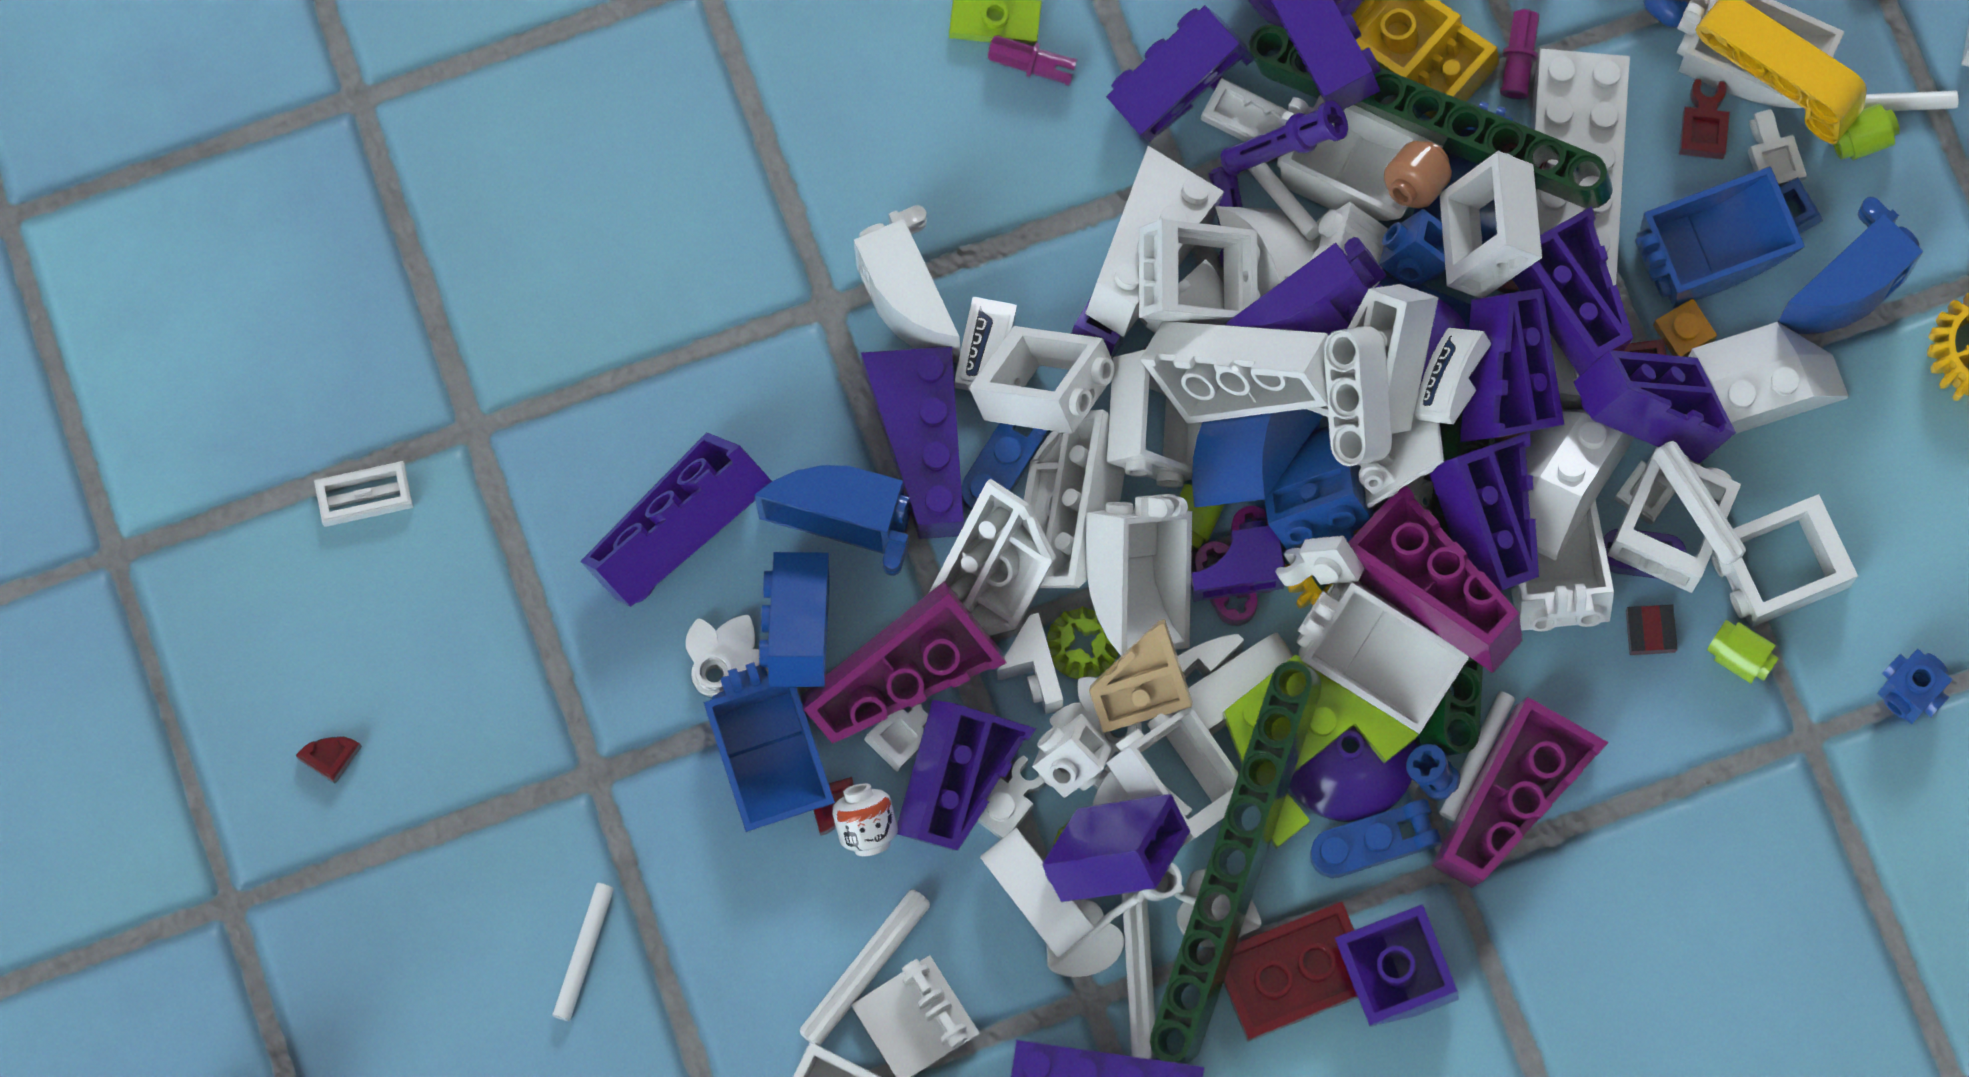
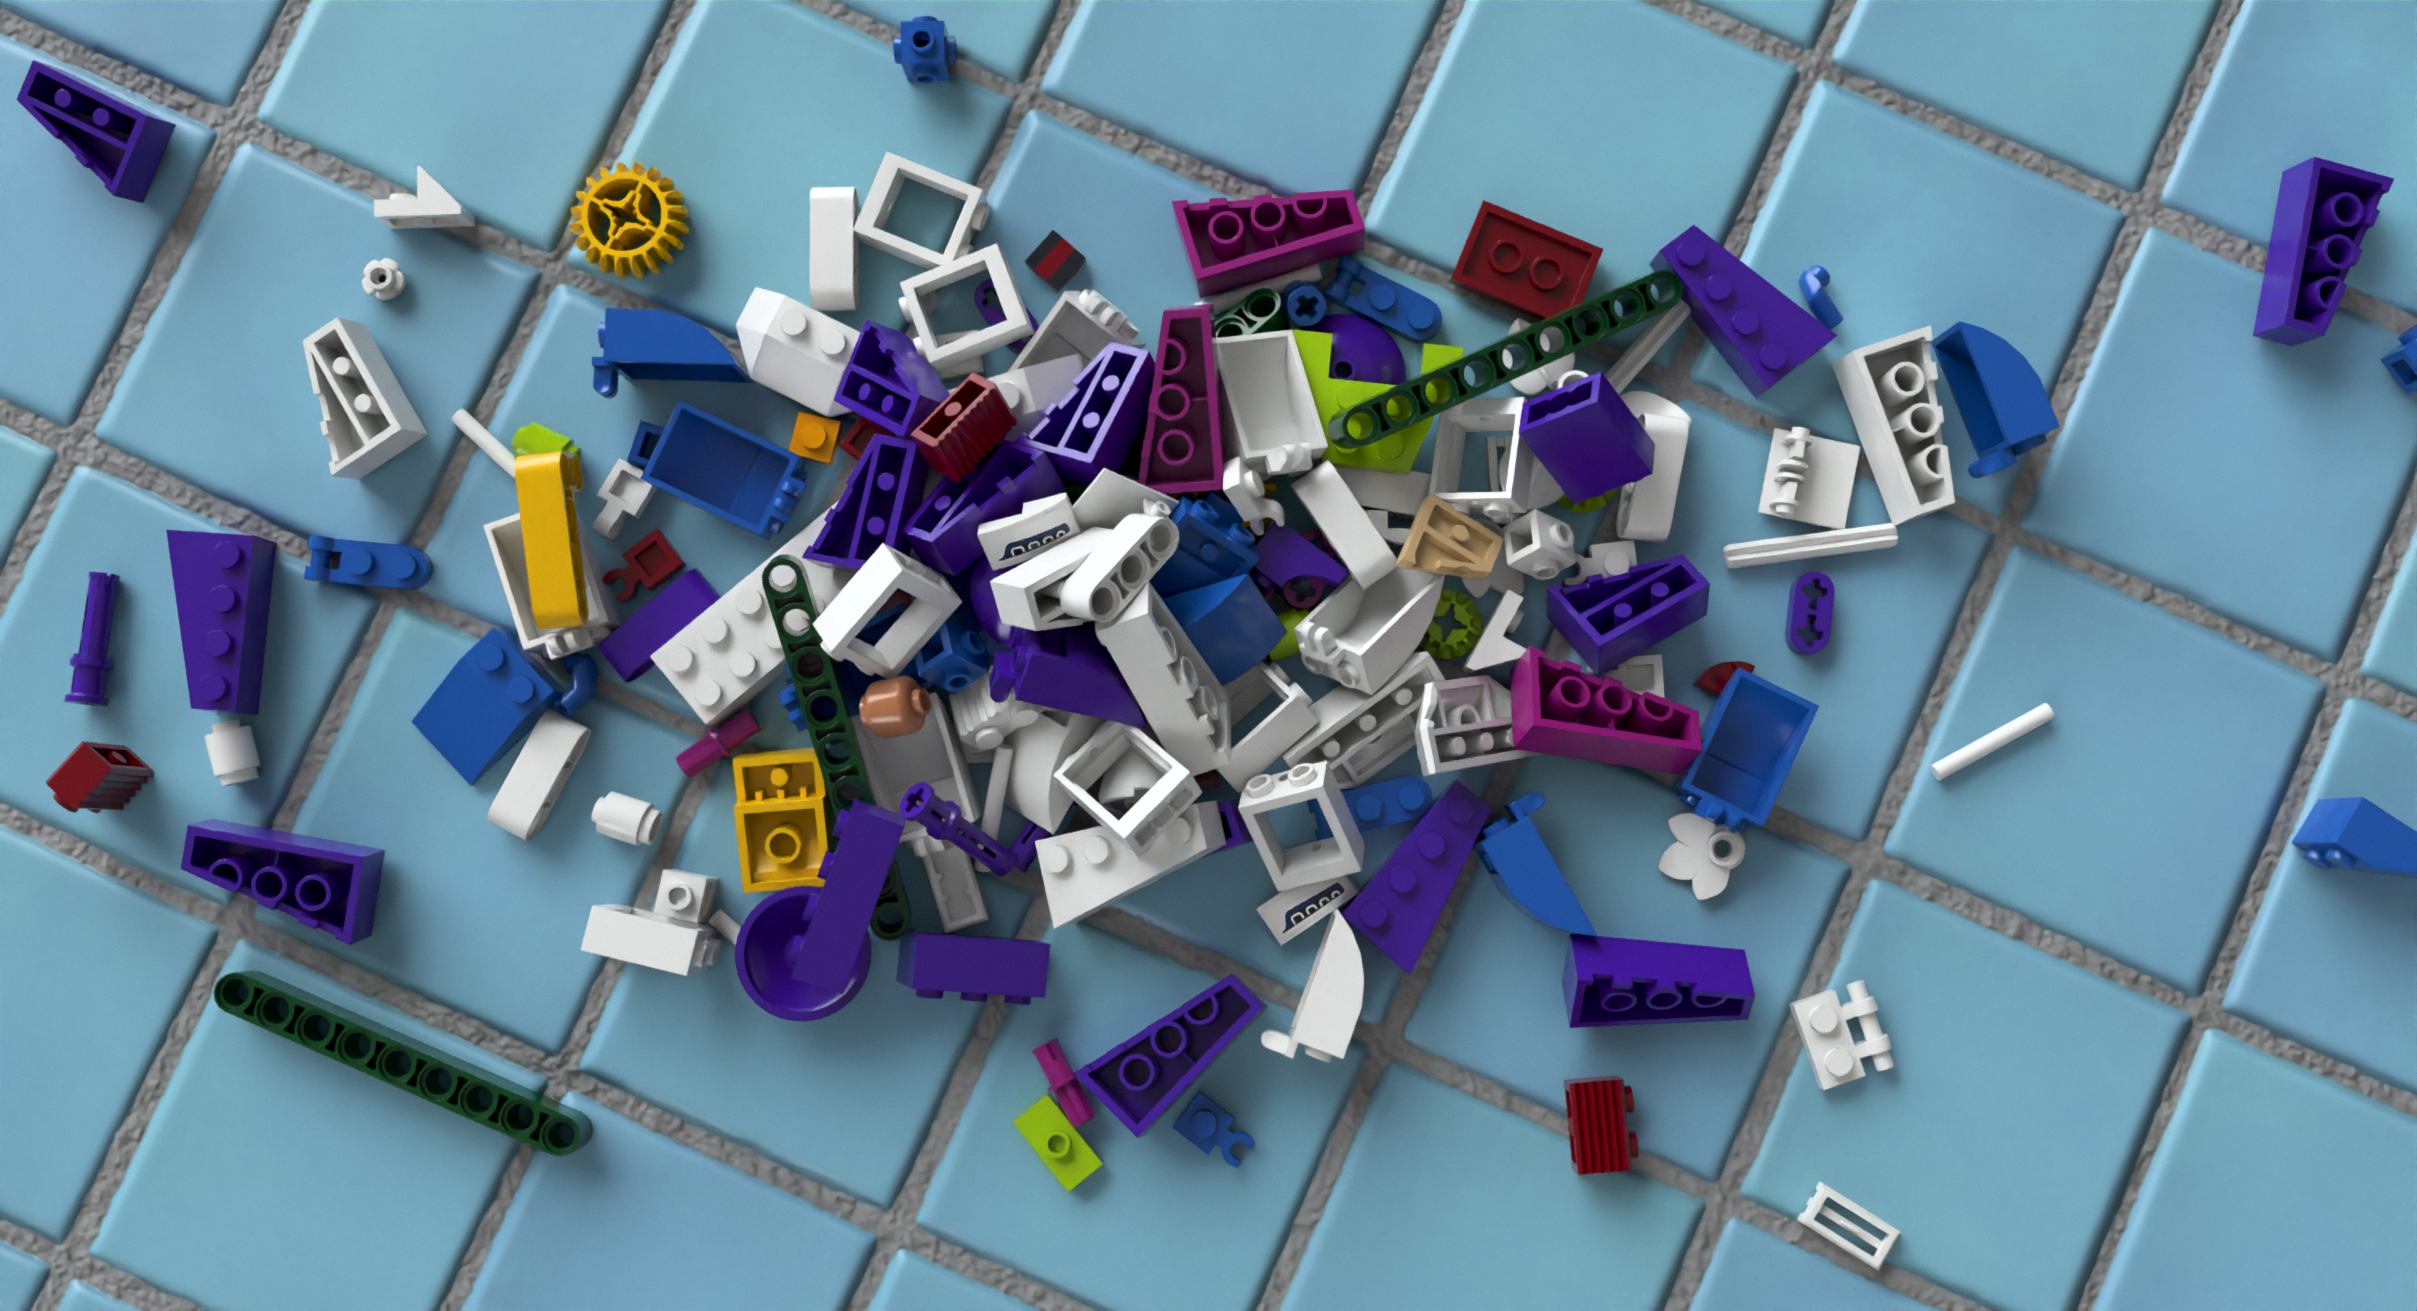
camera: 135 degrees left, 10 degrees up
dark red tile [295,736,362,784] -> none
blue brick [759,552,830,687] -> none
white head [833,783,898,856] -> none
dark purple slope [1335,904,1459,1027] -> none
white axle [1653,441,1746,565] -> none
lime brick [1706,620,1779,684] -> none
none -> dark purple beam [598,568,721,683]
none -> white beam [810,187,859,311]
none -> dark red brick [910,372,1018,483]
none -> dark purple wedge [1074,974,1268,1138]
none -> blue plate [1172,1090,1255,1168]
none -> white beam [1291,460,1397,591]
none -> dark red brick [1564,1075,1638,1175]
none -> dark purple beam [1785,571,1835,656]
none -> white plate [1789,980,1894,1090]

